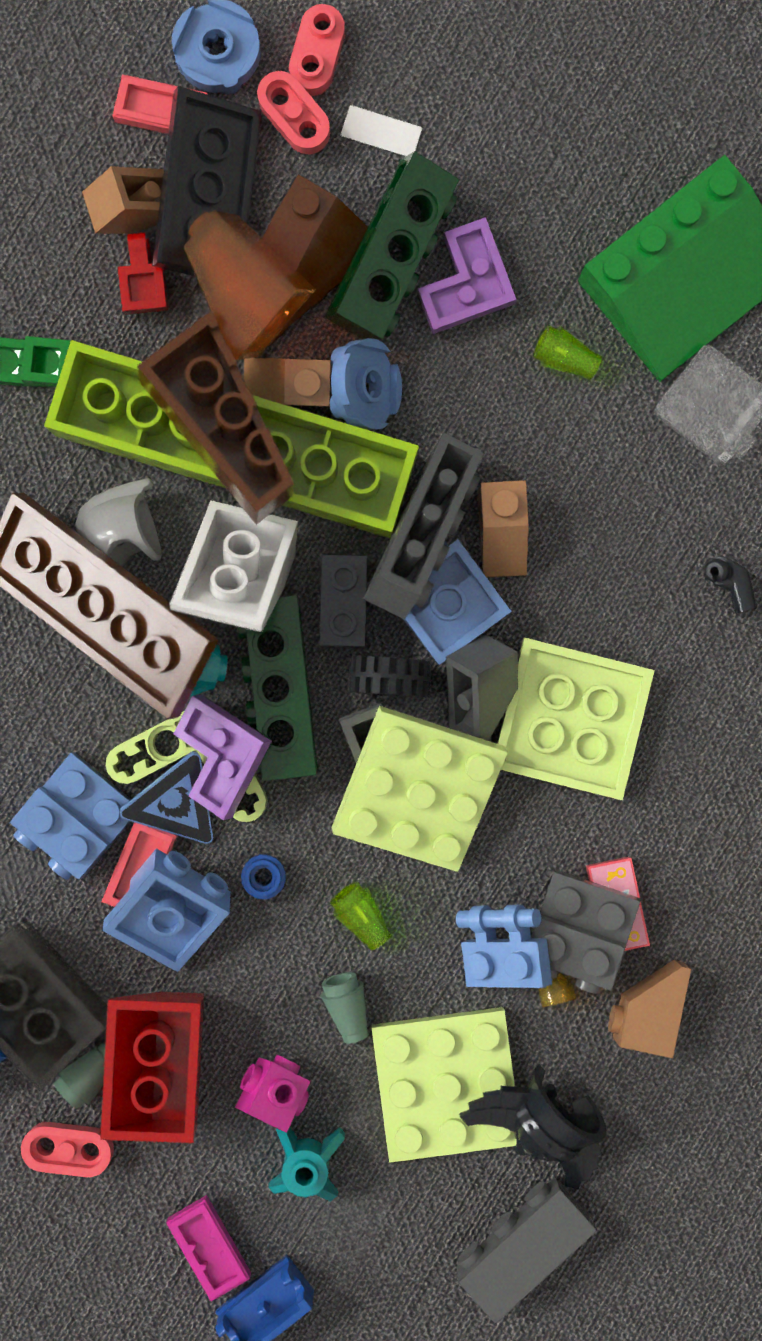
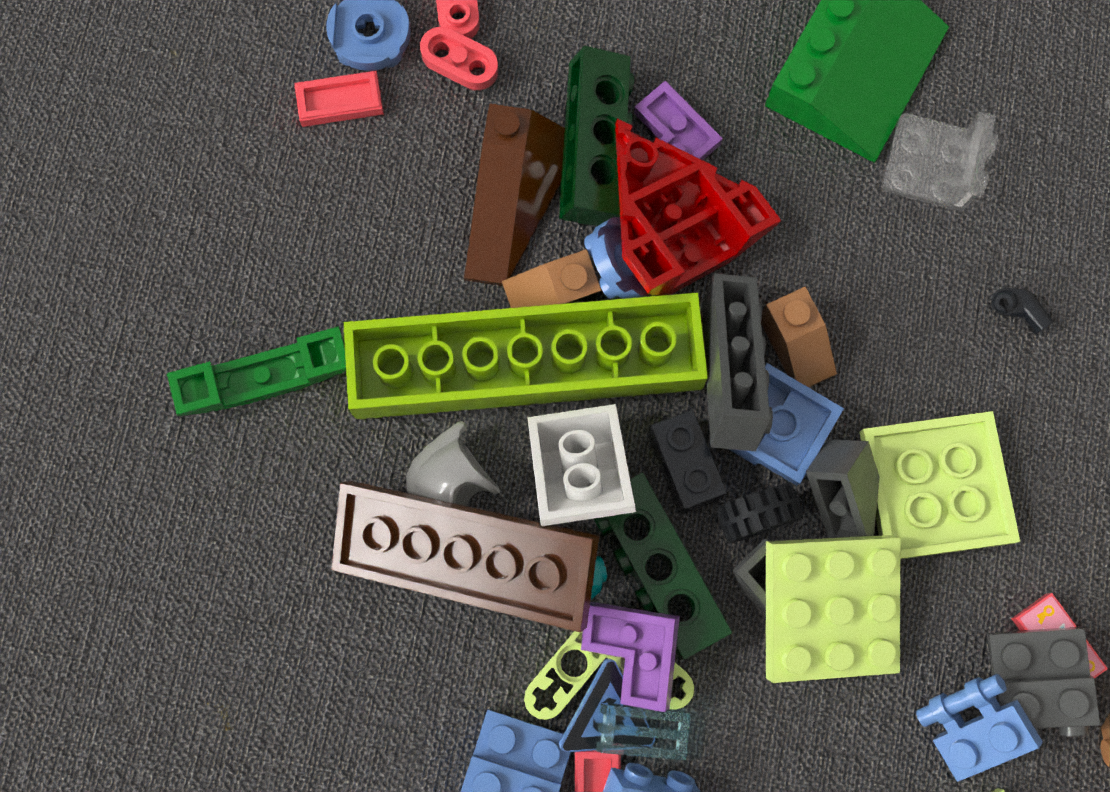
camera: 25 degrees left, 10 degrees down
medium nougat slope [82,166,164,234] -> none
red plate [118,232,169,315] -> none
reddish brown wedge [137,310,294,525] -> none
black tile [152,86,262,287] -> none
clear orange slope [184,210,316,360] -> none
blue plate [241,854,286,899] -> none
clear neon green cone [330,881,391,950] -> none
white sticker [341,105,422,156] -> none
clear neon green cone [533,325,602,380] -> none
clear yellow hinge [538,973,577,1008] -> none
none -> clear light blue tile [596,704,691,760]
none -> red wedge [615,119,781,296]

